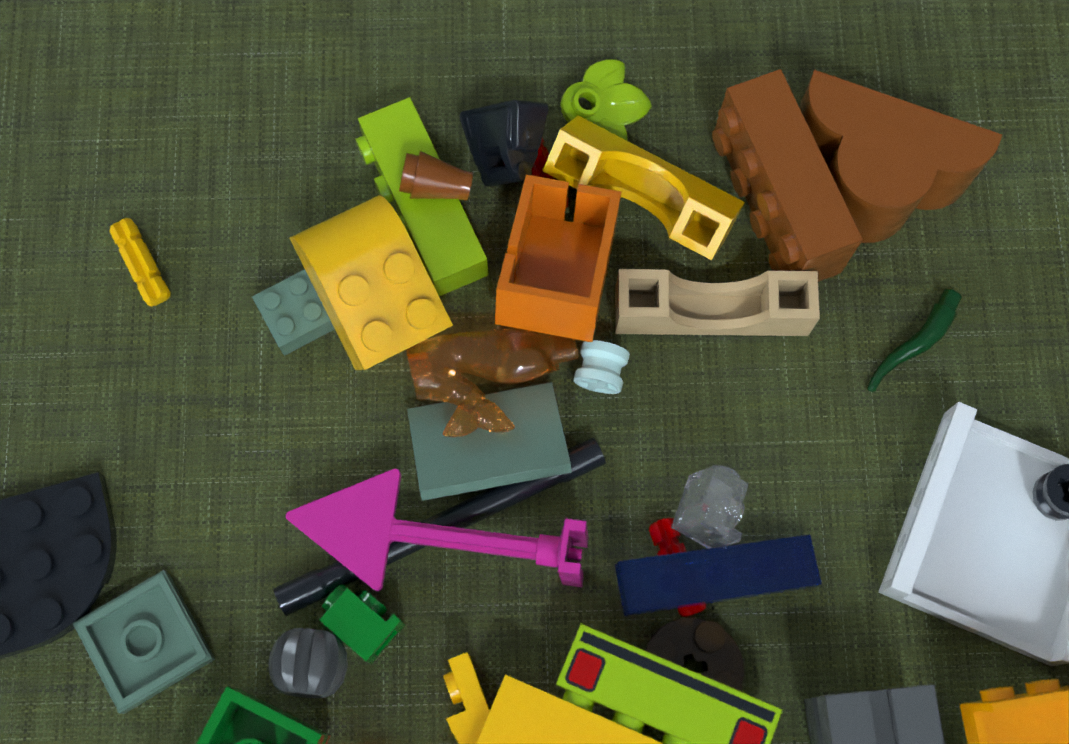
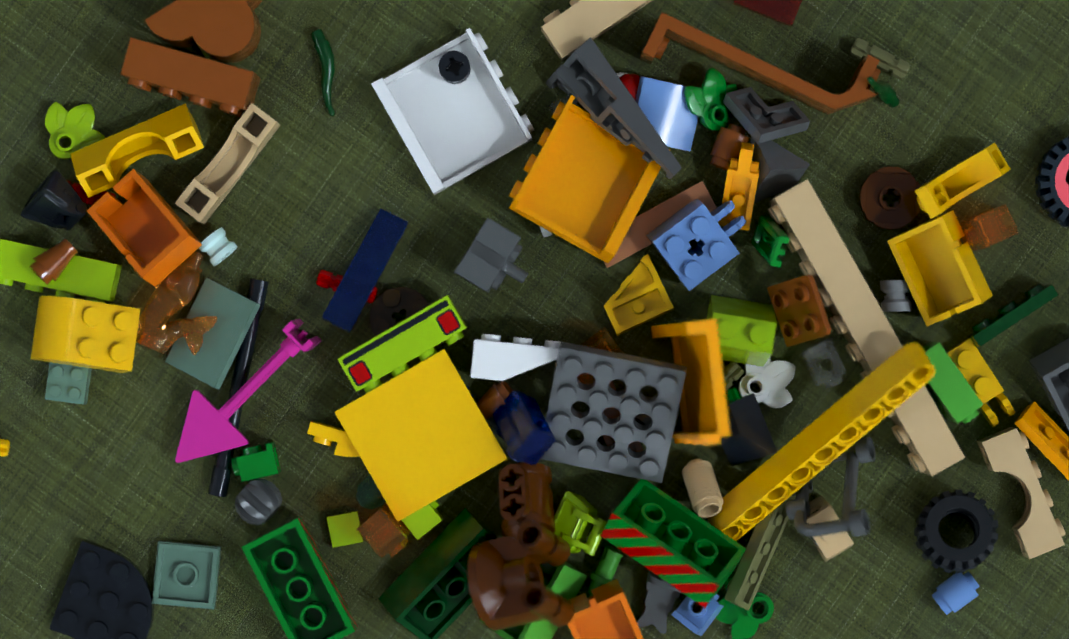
camera: 50 degrees left, 15 degrees up
clear brick [671,465,748,550] -> none

